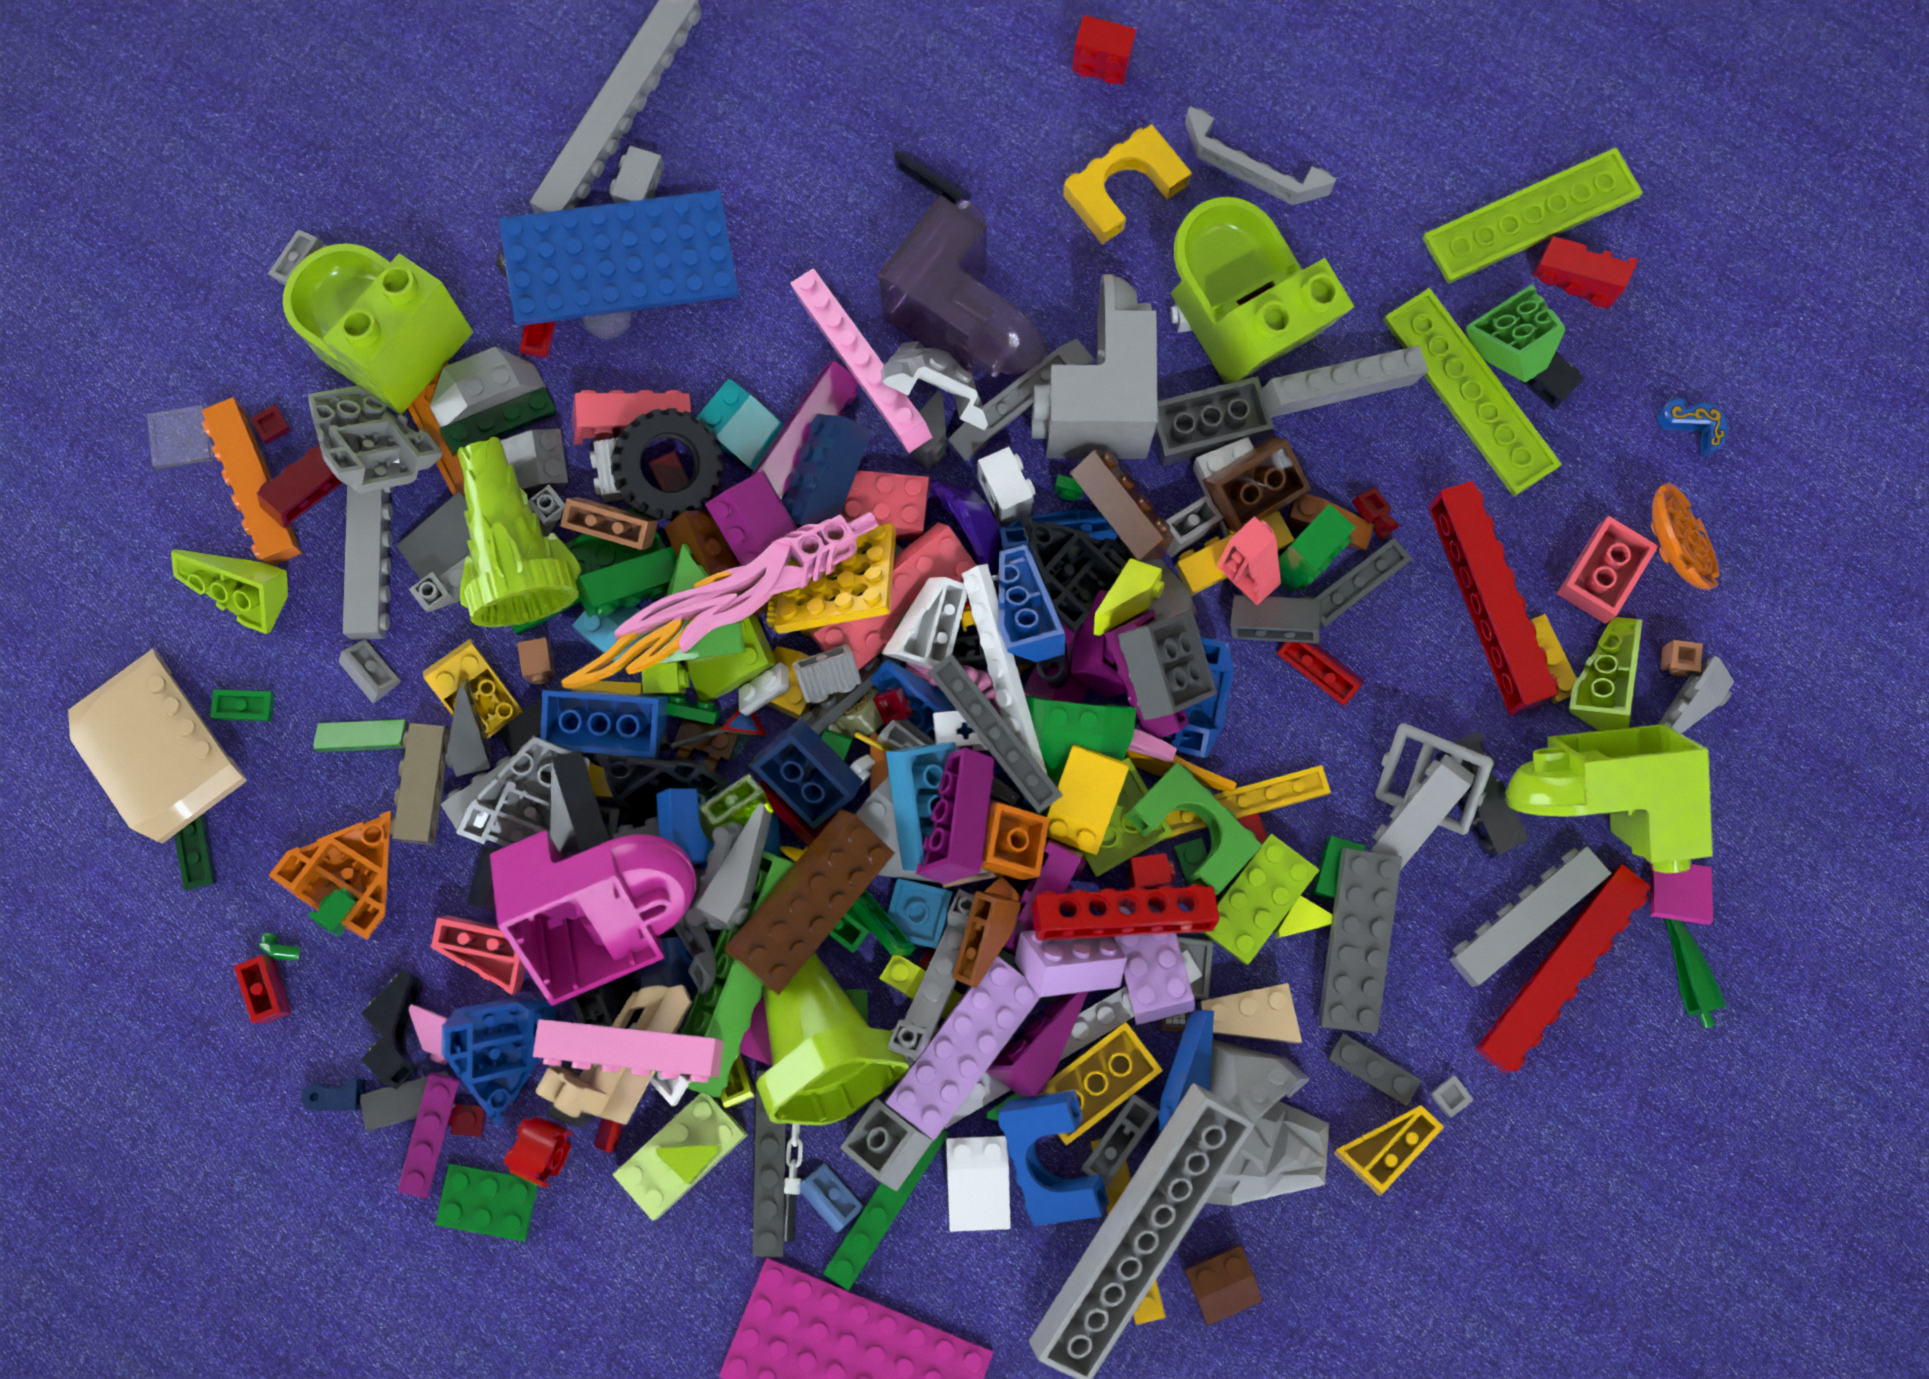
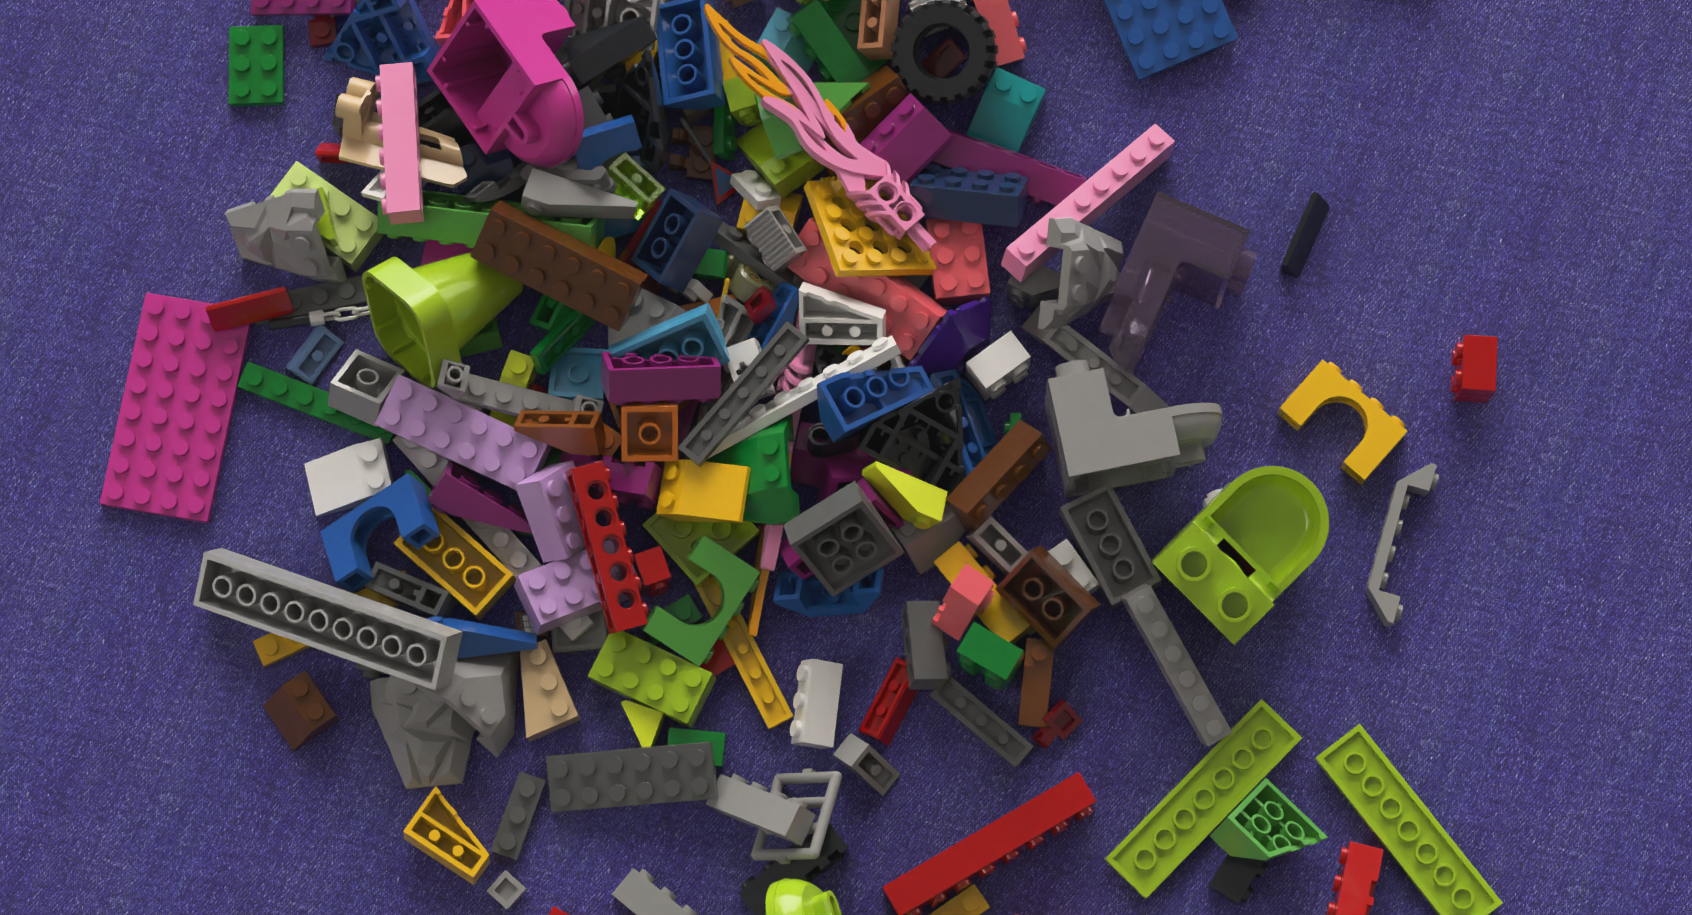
camera: 85 degrees right, 0 degrees up
red brick [504,1116,572,1188] -> none
neon yellow slope [720,1053,756,1108] -> none
none -> red slope [205,286,294,332]
none -> light grey wedge [225,188,347,283]
none -> white brick [790,659,843,749]
none -> light grey slope [833,733,900,796]

